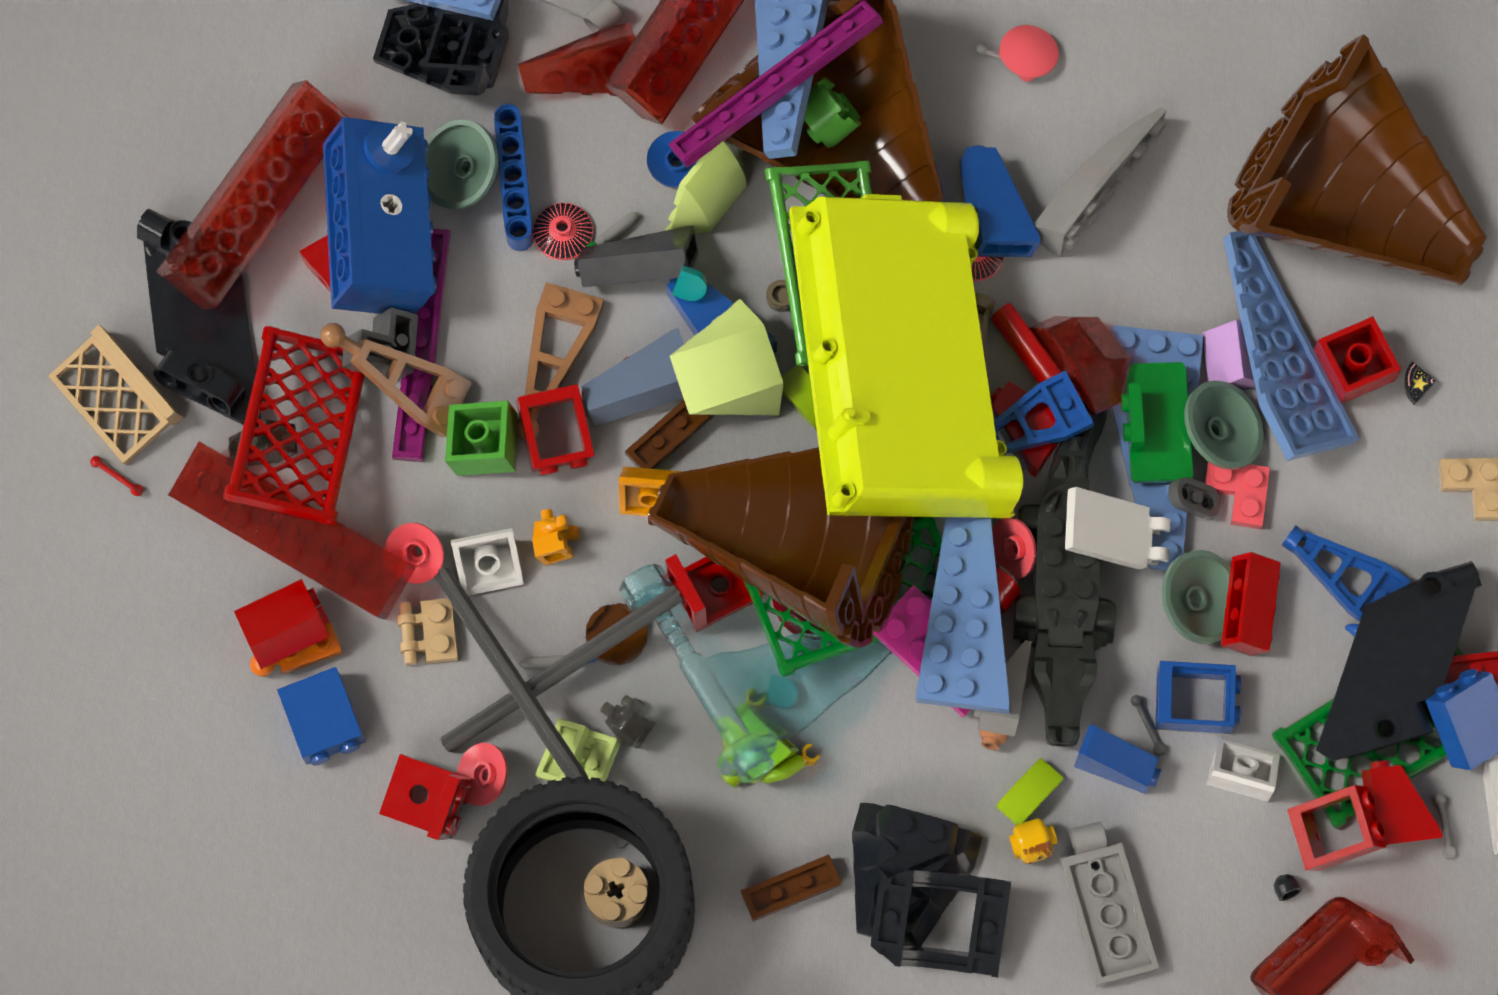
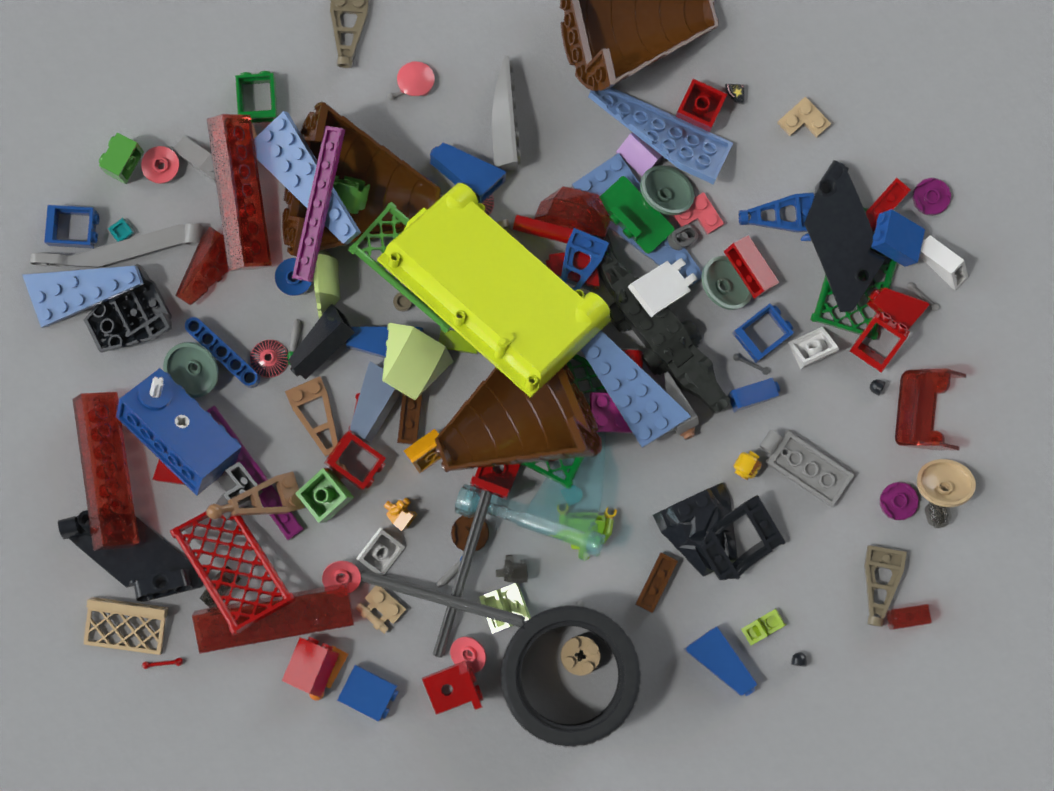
camera: 45 degrees left, 10 degrees up
teal tile [672,265,708,301] -> none
coral dish [992,517,1036,579] -> none
lime slope [995,757,1064,825] -> none

